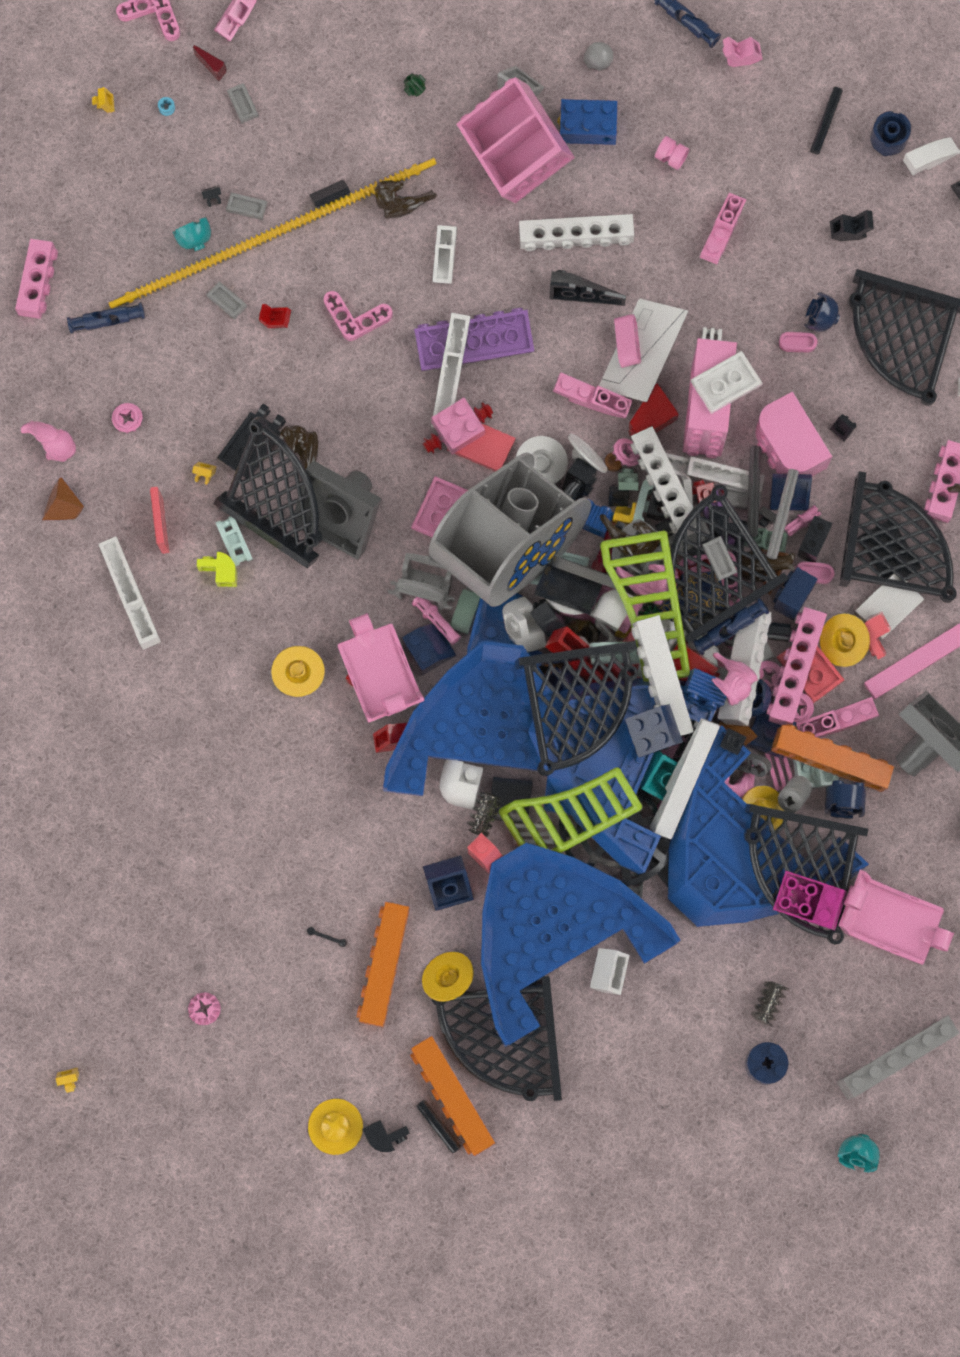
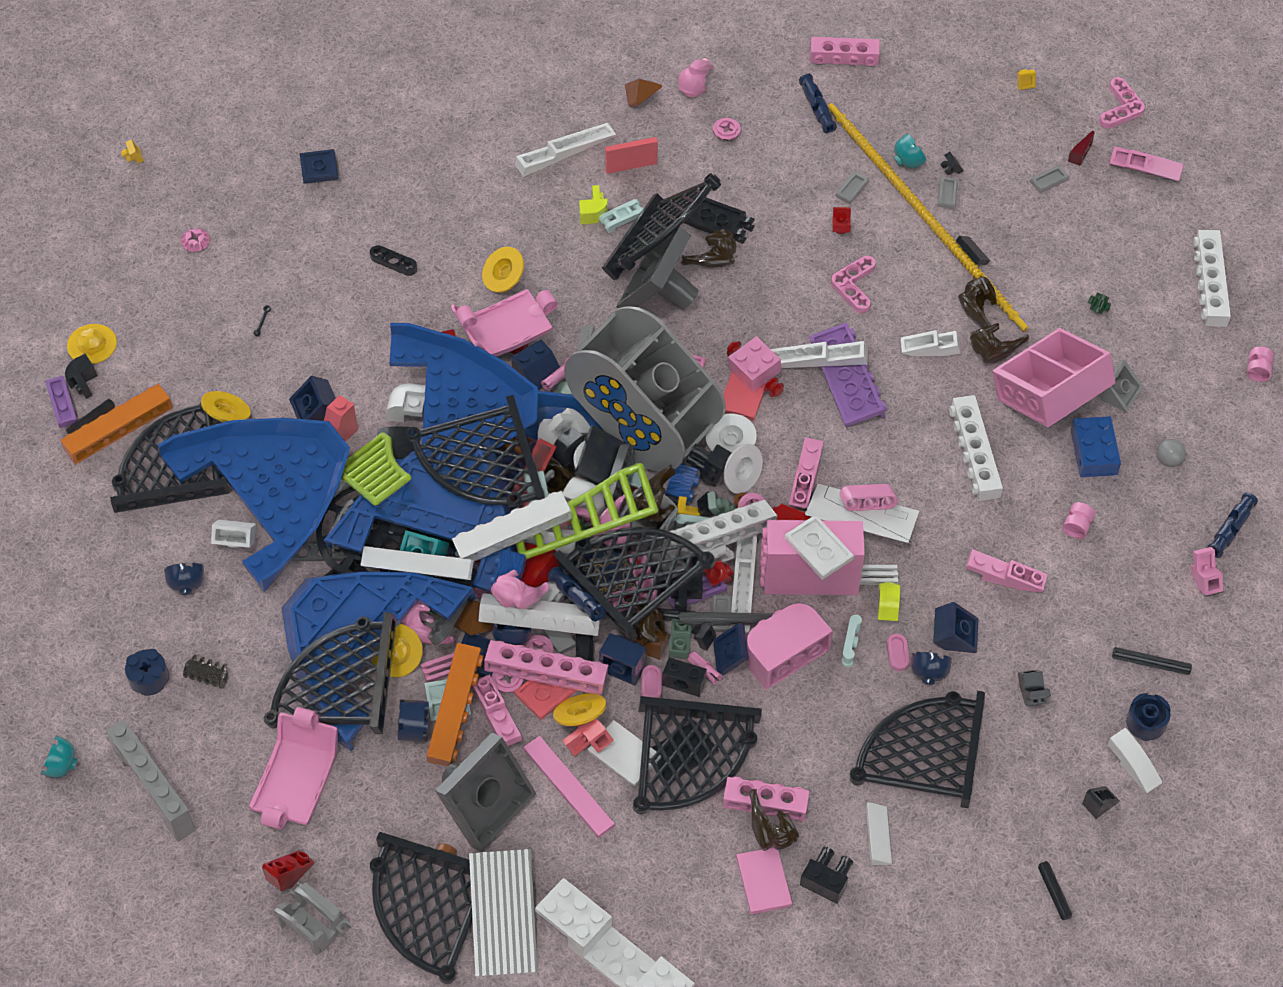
camera: 80 degrees right, 20 degrees down
medium azure bush [158,97,175,116] -> none
yellow tile [192,462,217,485] -> none
orange brick [356,902,410,1028] -> none
clear smoke piece [467,792,502,837] -> none
black wedge [549,270,626,306] -> none
brick [625,704,683,758] -> none
light grey tile [702,536,737,581] -> none
black tile [719,728,747,756] -> none
light grey axle [767,469,799,560] -> none
dark pink slope [773,871,847,931] -> none
light grey piece [778,776,812,813] -> none
black tile [830,414,857,442] -> none
none -> medium lavender plate [45,376,77,428]
none -> dark blue cylinder [164,563,204,595]
none -> dark blue plate [300,149,339,184]
none -> black beam [370,245,417,276]
none -> light aqua plate [841,615,862,668]
none -> neon yellow brick [877,582,900,621]
none -> dark blue slope [933,602,979,653]
none -> dark brown hair [970,323,1029,363]

